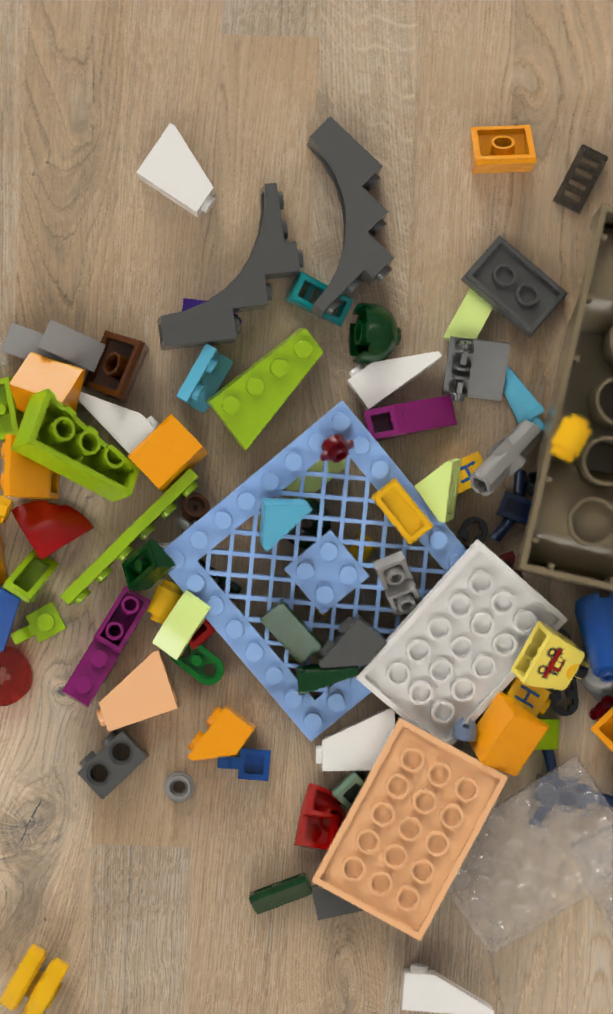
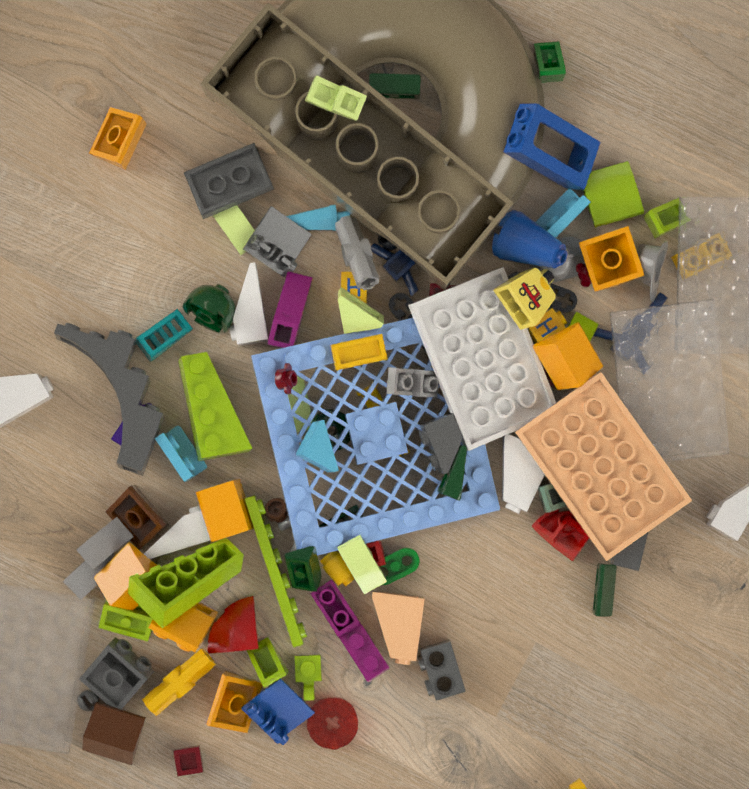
camera: 65 degrees left, 0 degrees up
light grey plate [164,771,195,802] -> none
light orange slope [187,704,256,761] -> none
blue plate [217,747,271,781] -> none
slope [259,599,323,664] -> none
dark grey arch [307,116,394,319] -> none
sand blue hinge [451,717,477,742] -> none
yellow brick [549,414,592,463] -> none
clear smoke slope [553,144,608,214] -> none

